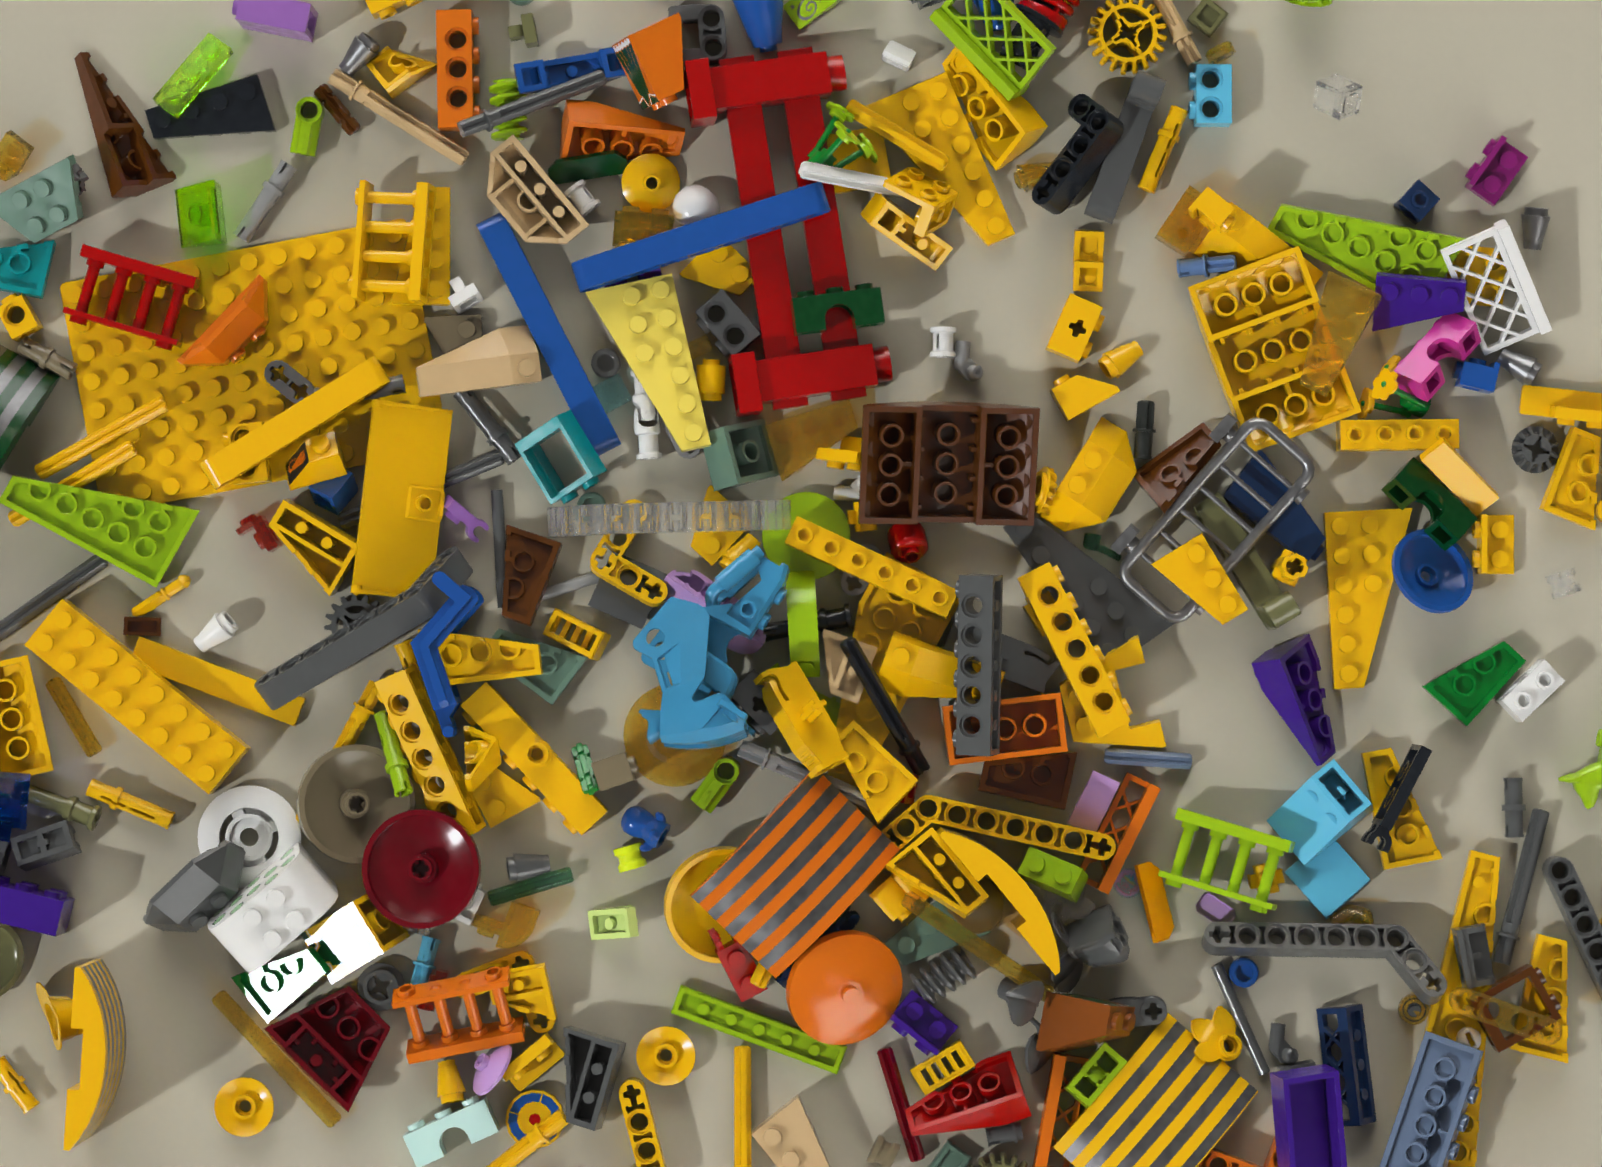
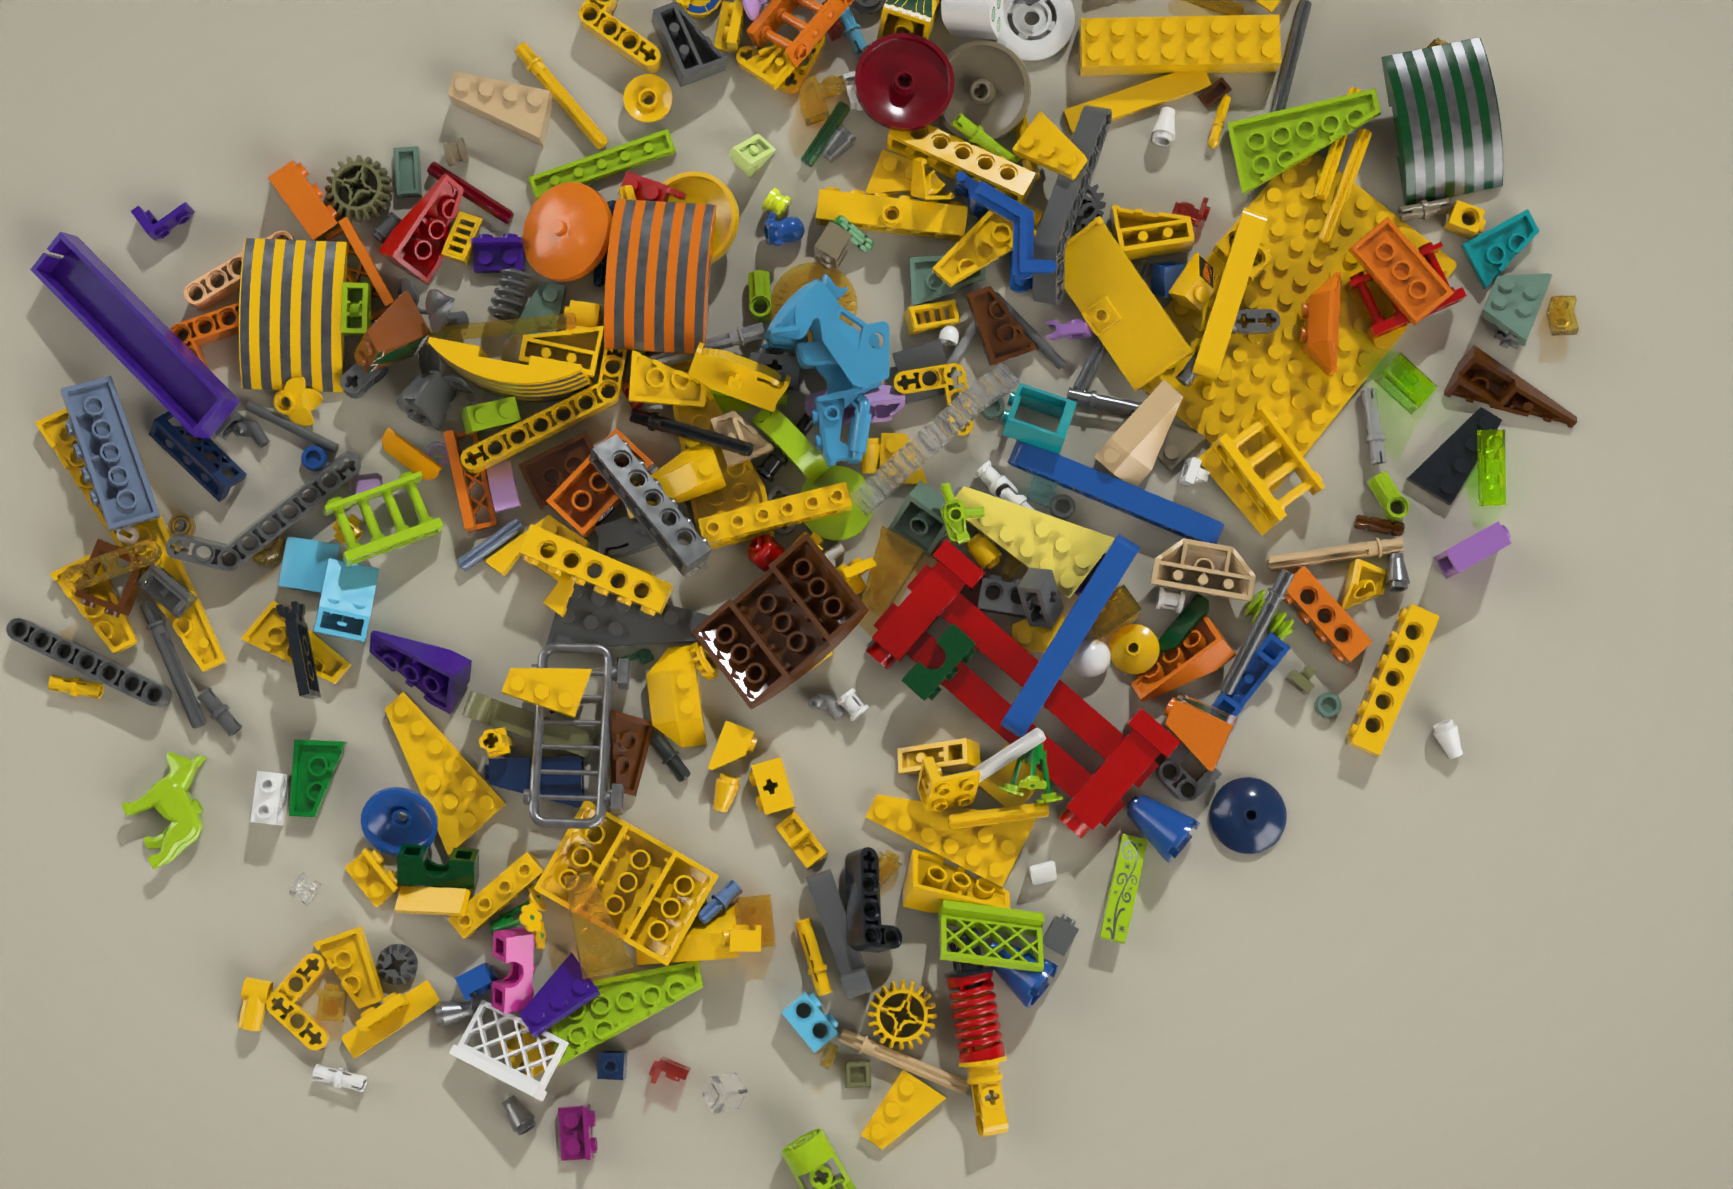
camera: 145 degrees right, 5 degrees down
none -> clear red bracket [649,1056,691,1084]
none -> white hinge [938,326,959,346]
none -> lime piece [940,482,985,545]
none -> yellow wing [1012,111,1088,181]
none -> dark grey brick [1017,568,1064,628]
none -> orange tile [1348,217,1454,326]

